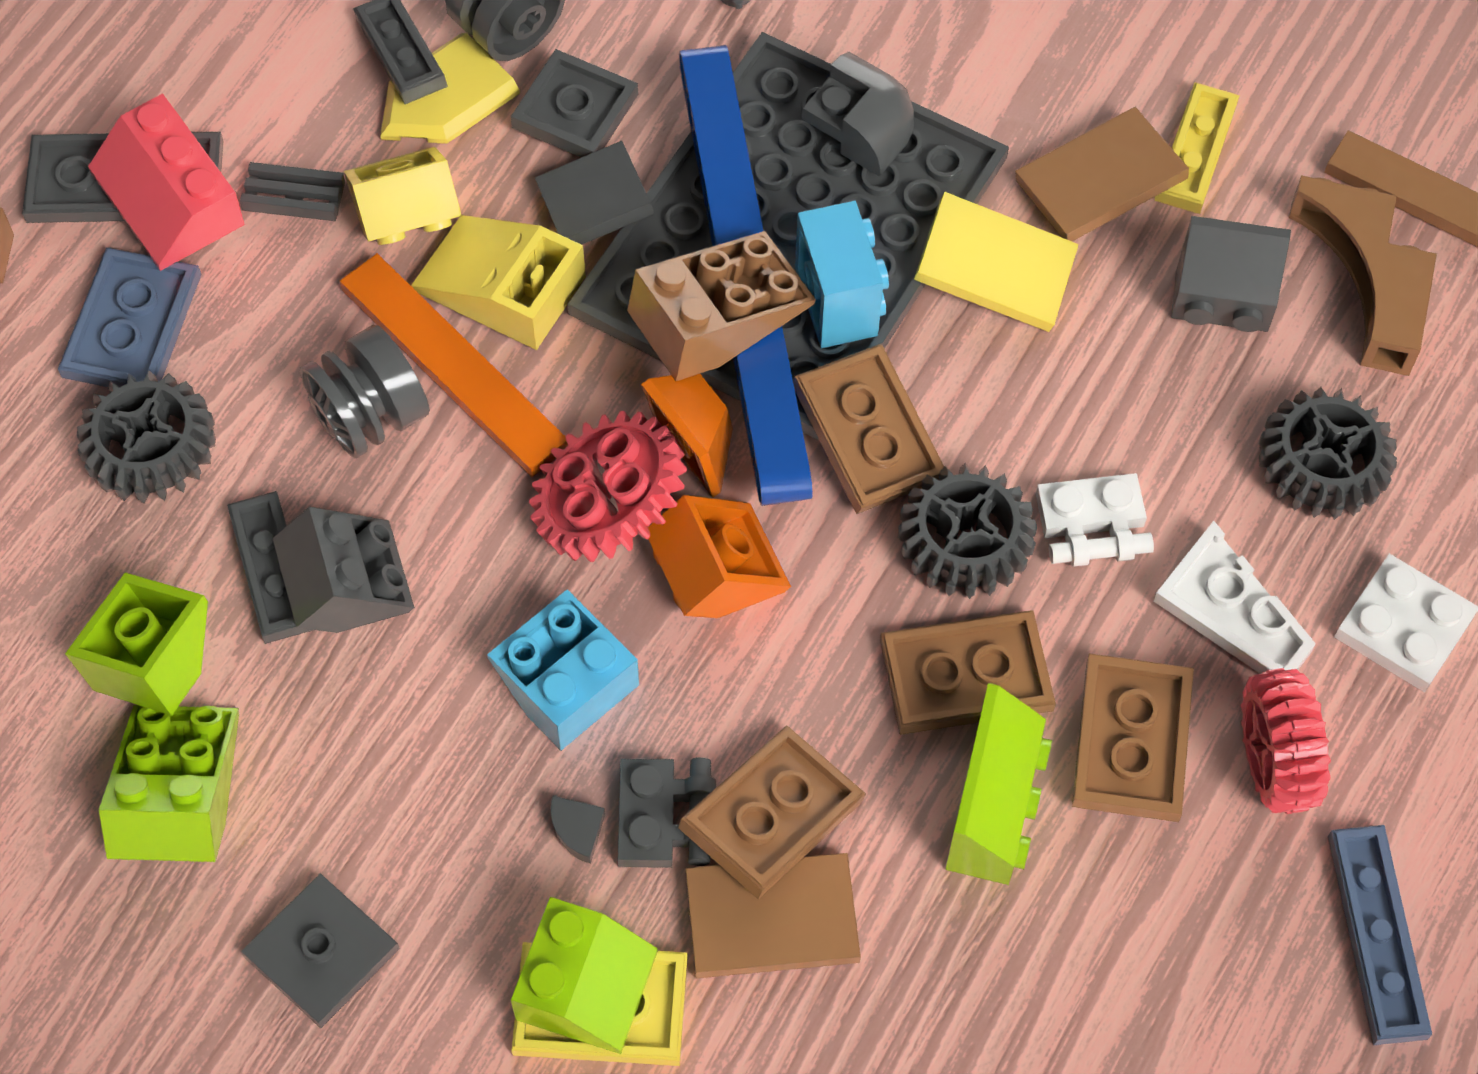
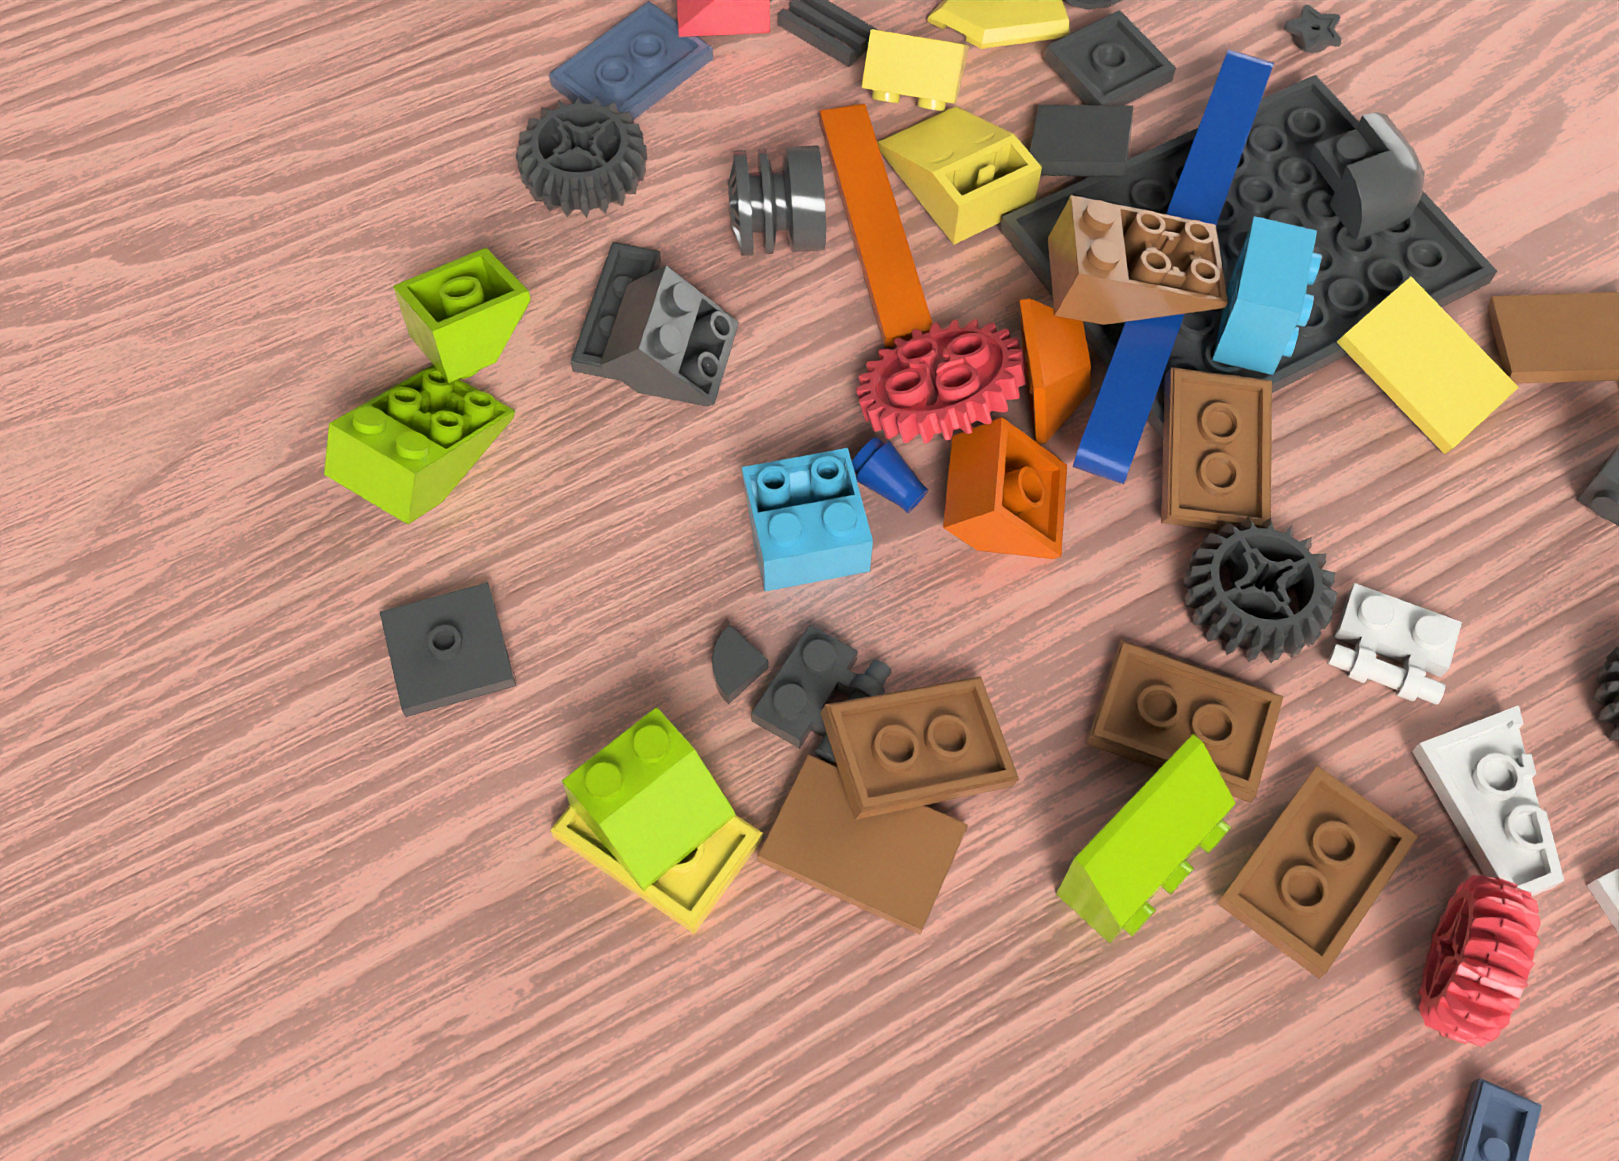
camera: 30 degrees right, 0 degrees up
none -> blue cone [852,436,929,513]

